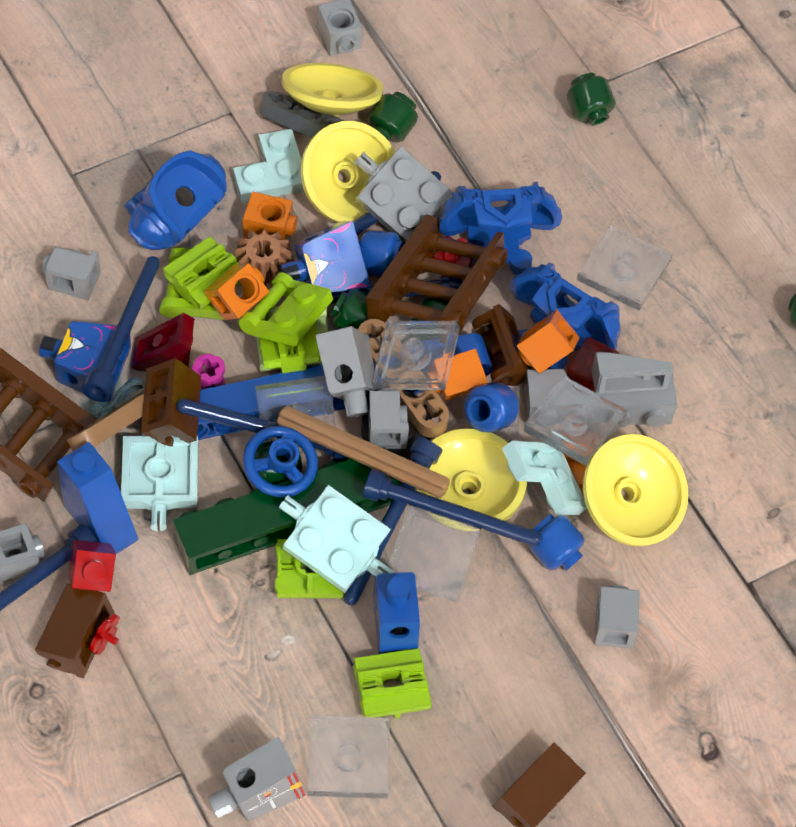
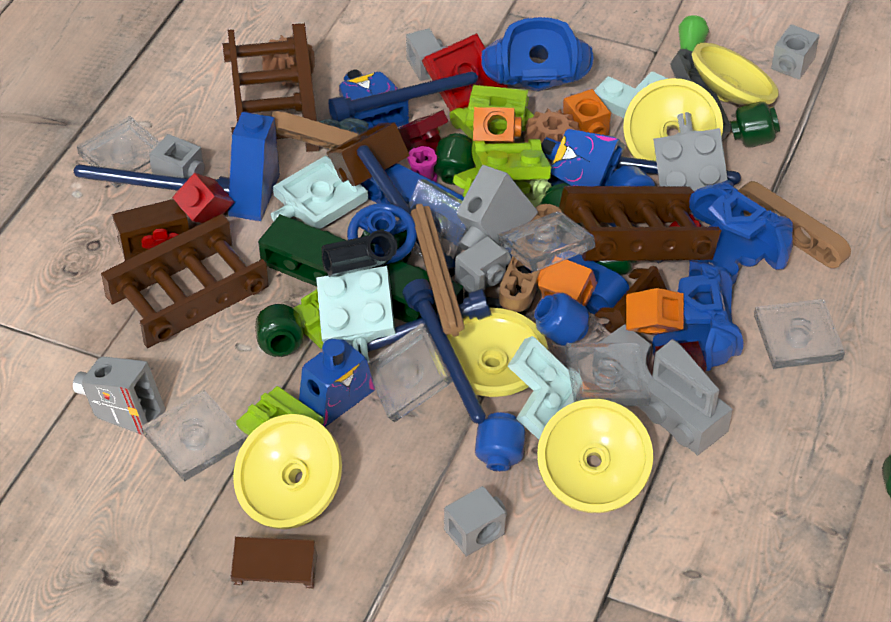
camera: 55 degrees right, 10 degrees down
none -> reddish brown fence [101,214,269,349]
none -> light yellow dish [233,414,342,529]
none -> dark green head [255,304,303,357]
none -> black piece [321,230,397,277]
none -> red plate [422,33,508,111]
none -> dark green head [434,133,476,185]
none -> bright green cone [678,15,709,51]
none -> medium nougat beam [738,181,851,268]

